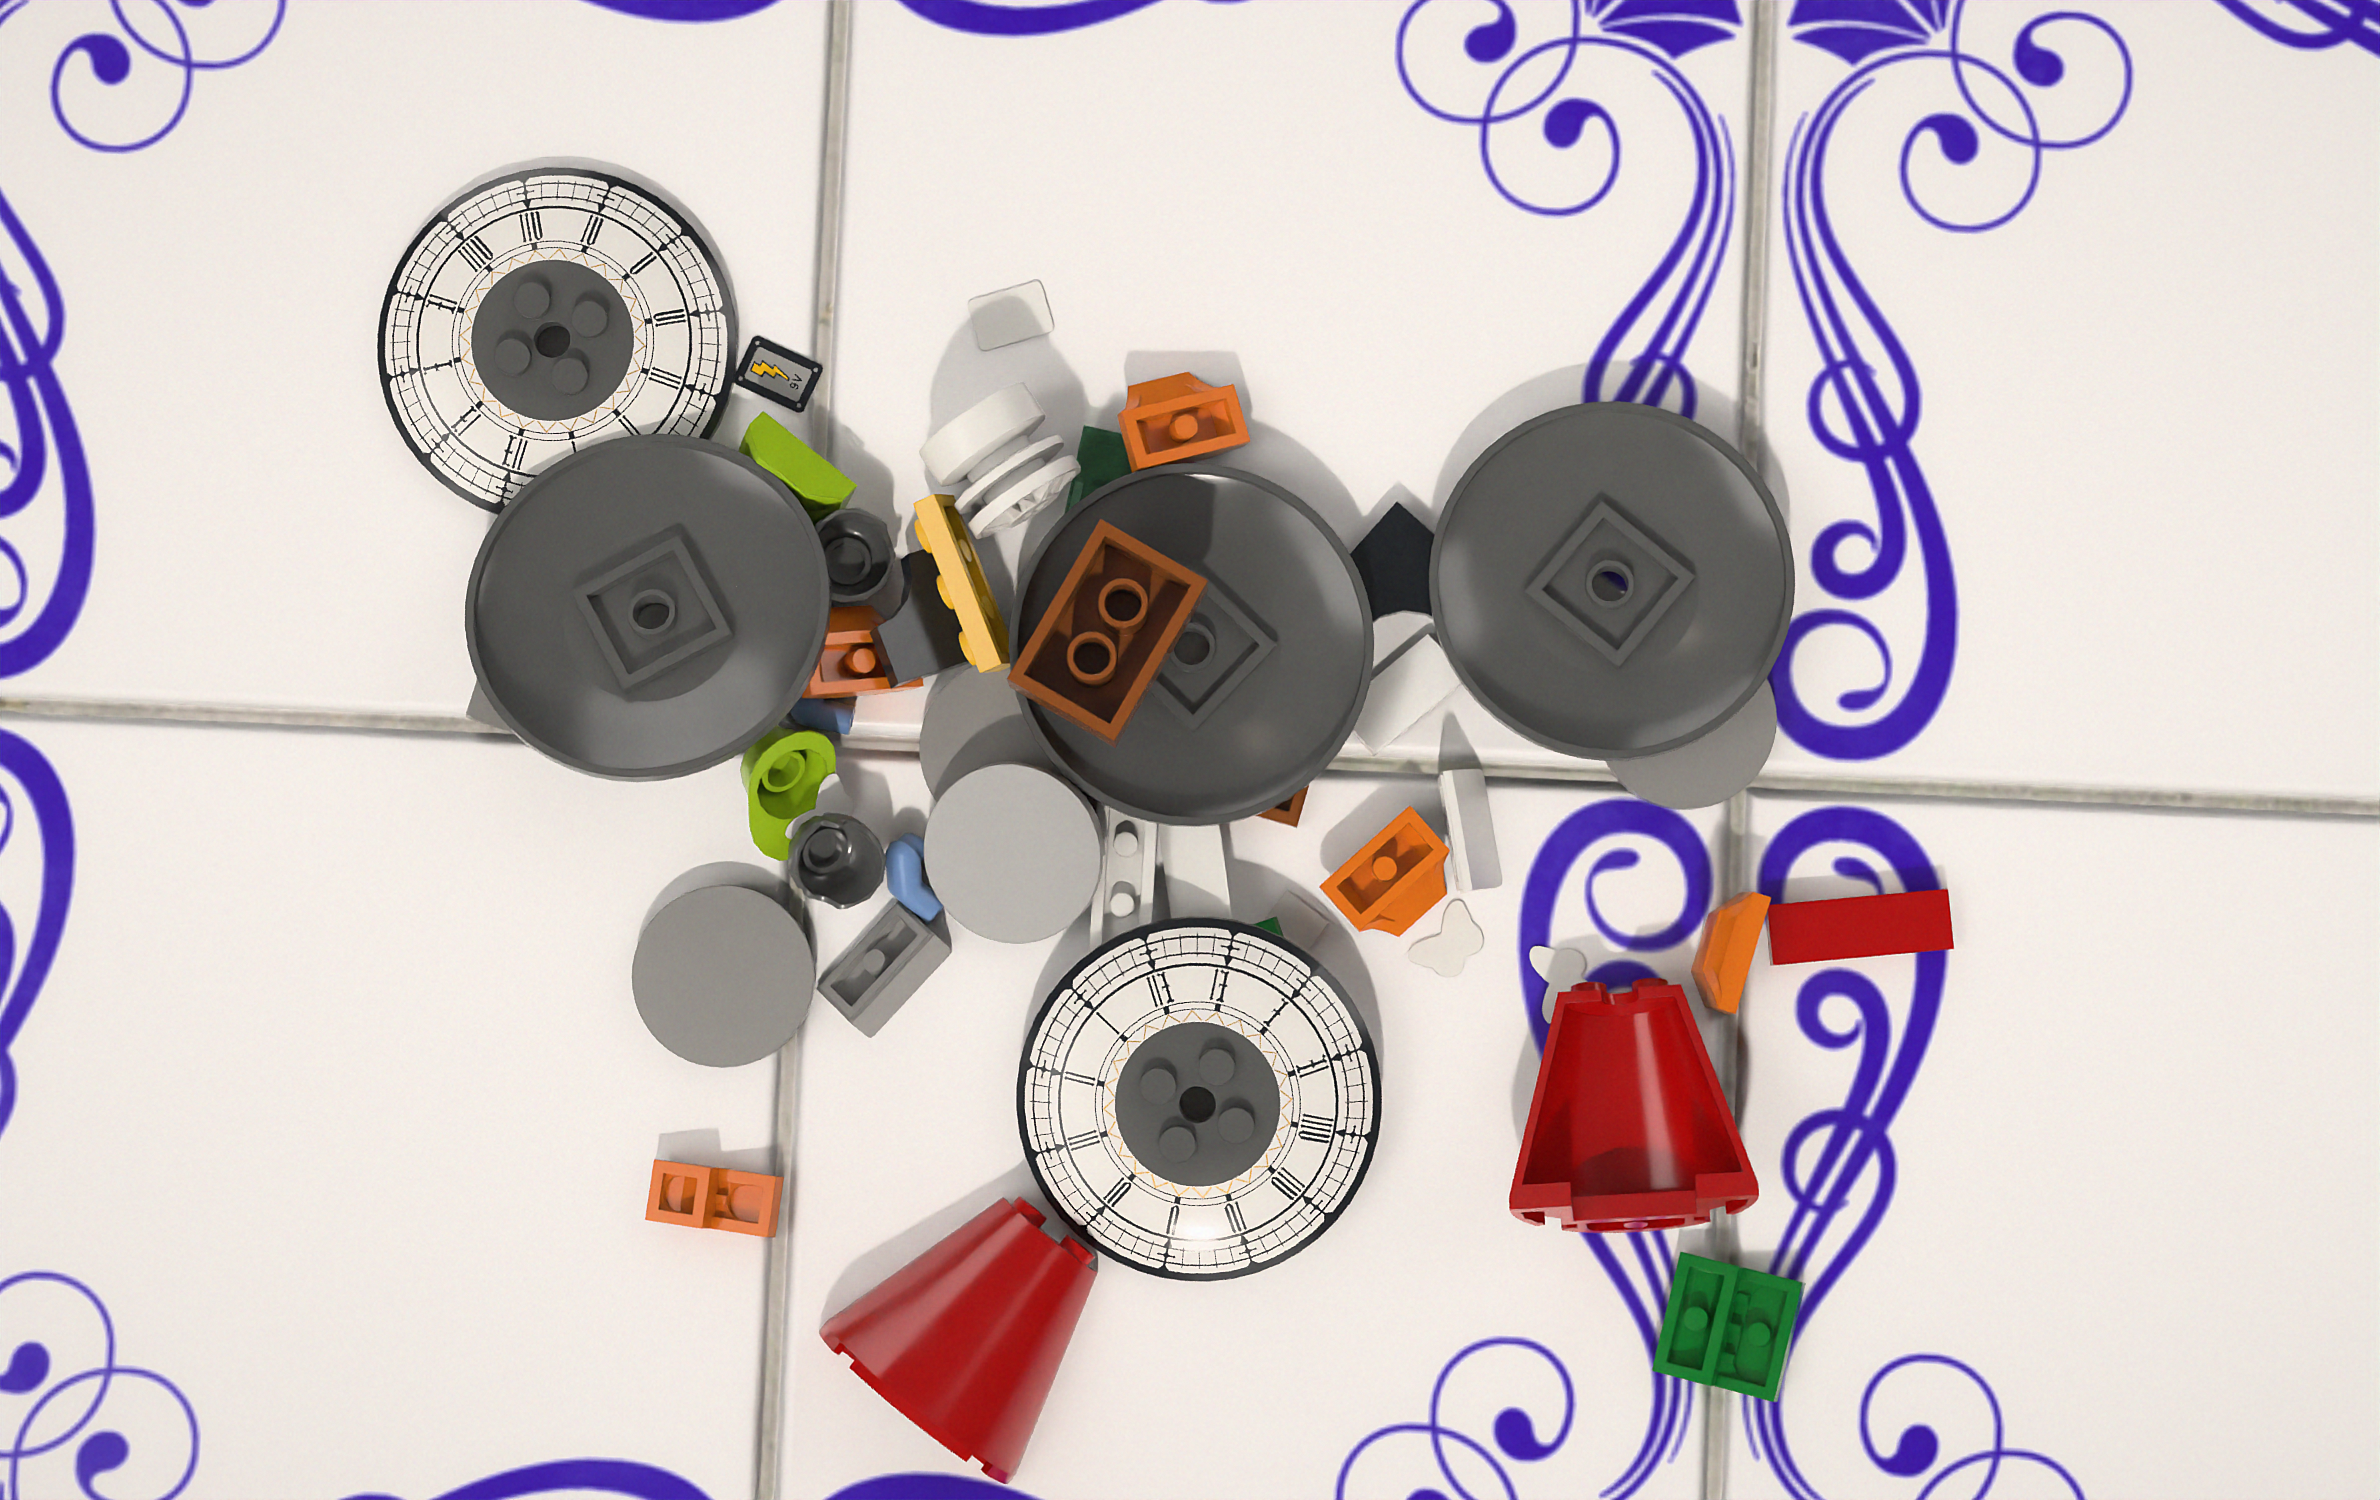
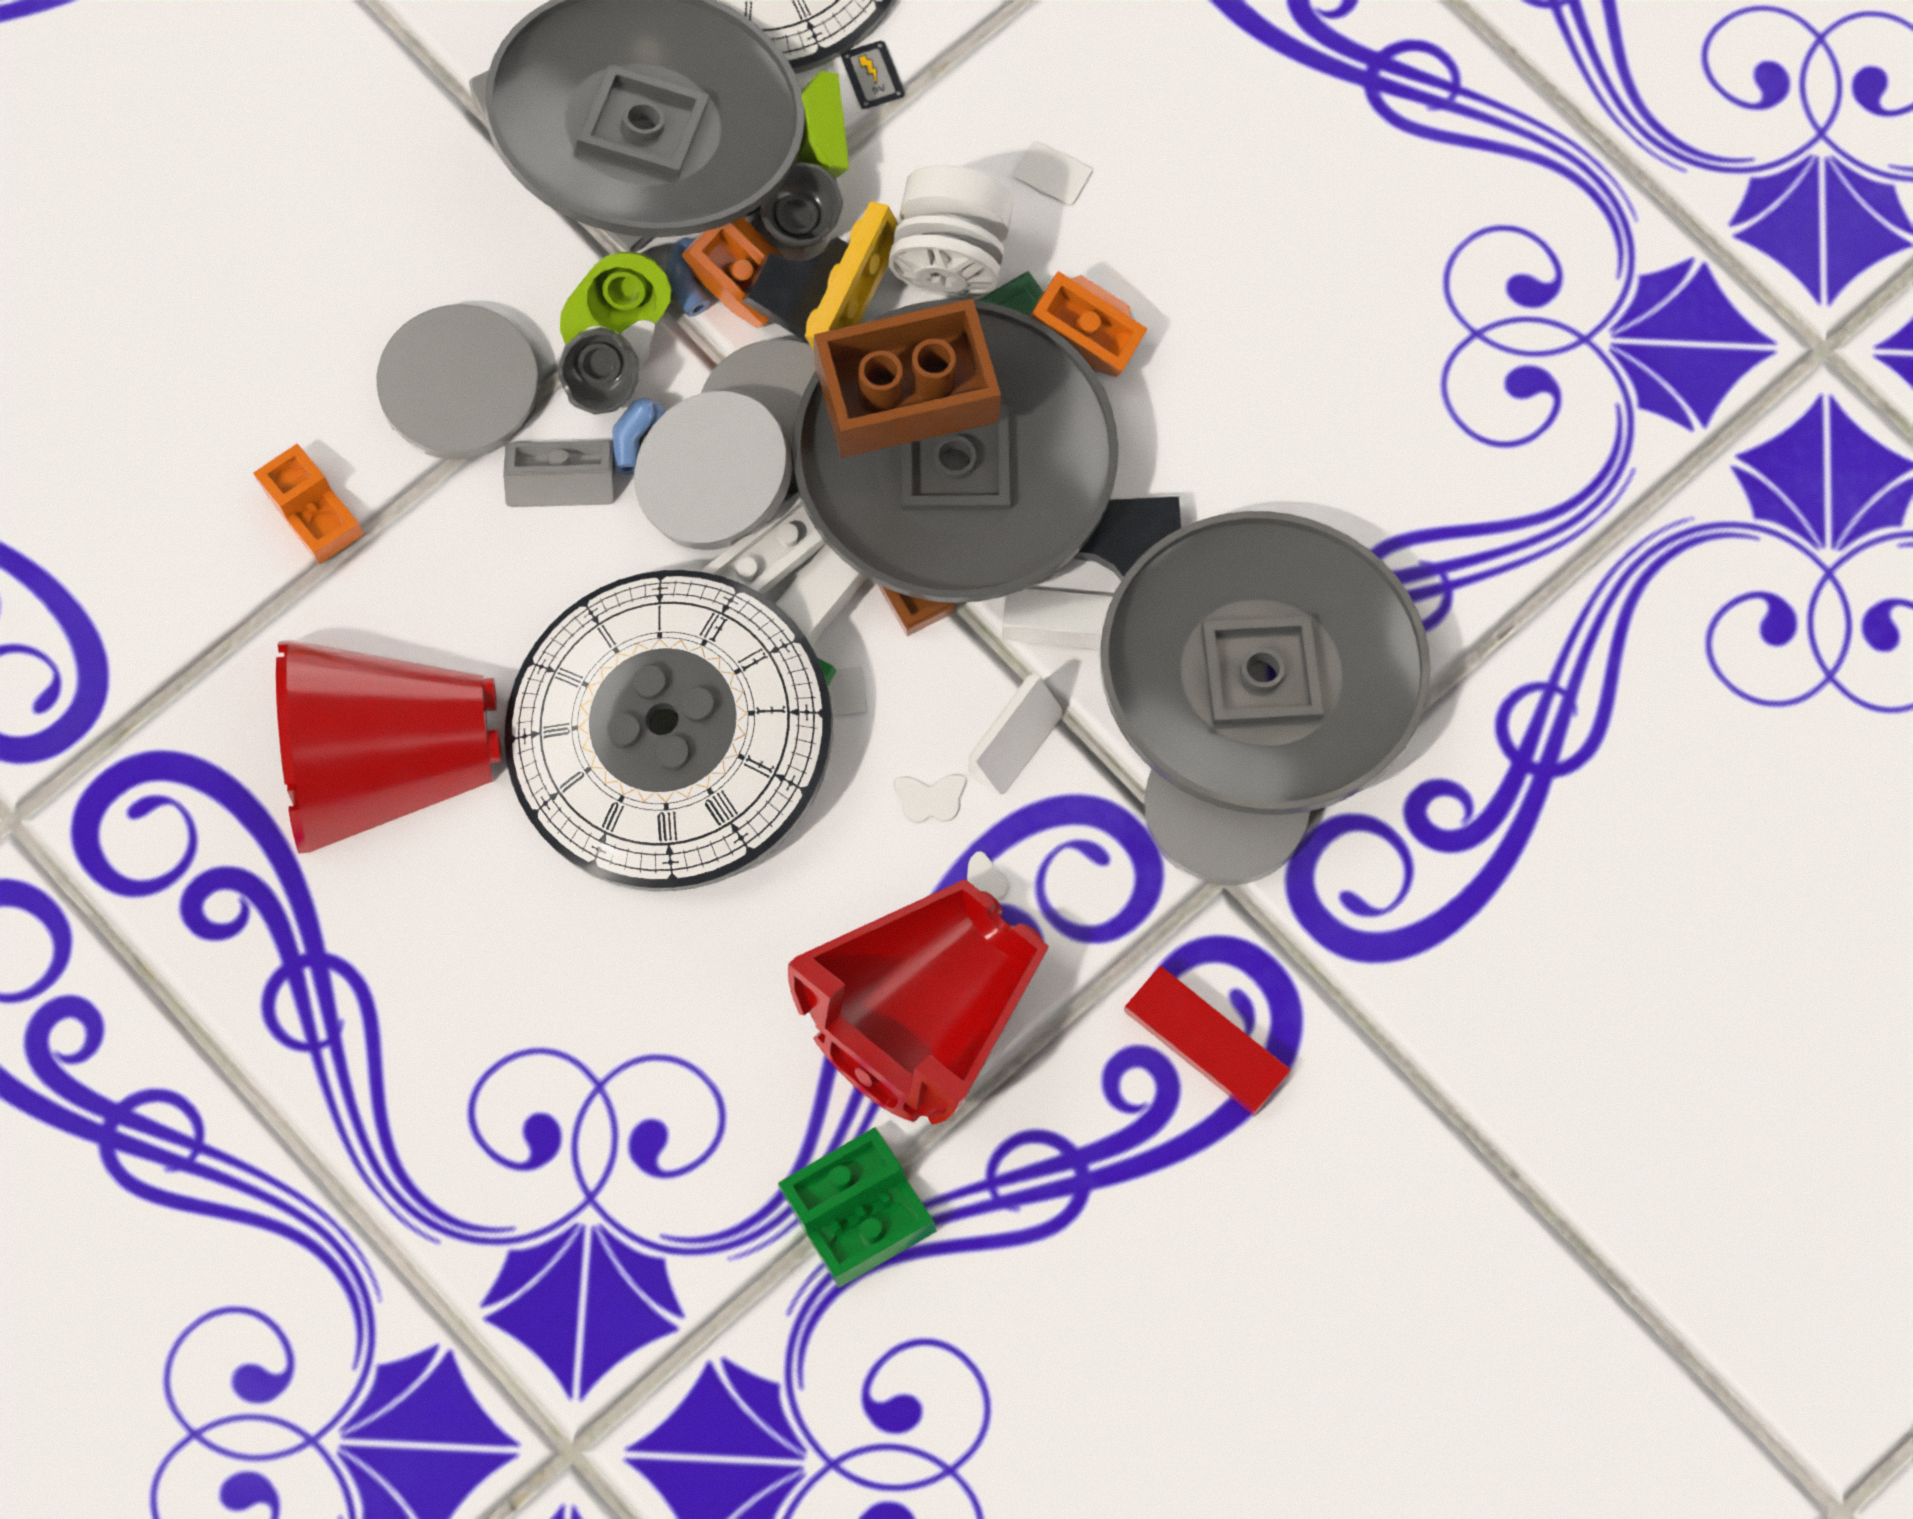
camera: 45 degrees right, 15 degrees down
orange slope [1319,806,1450,937] -> none
orange slope [1691,892,1771,1015] -> none

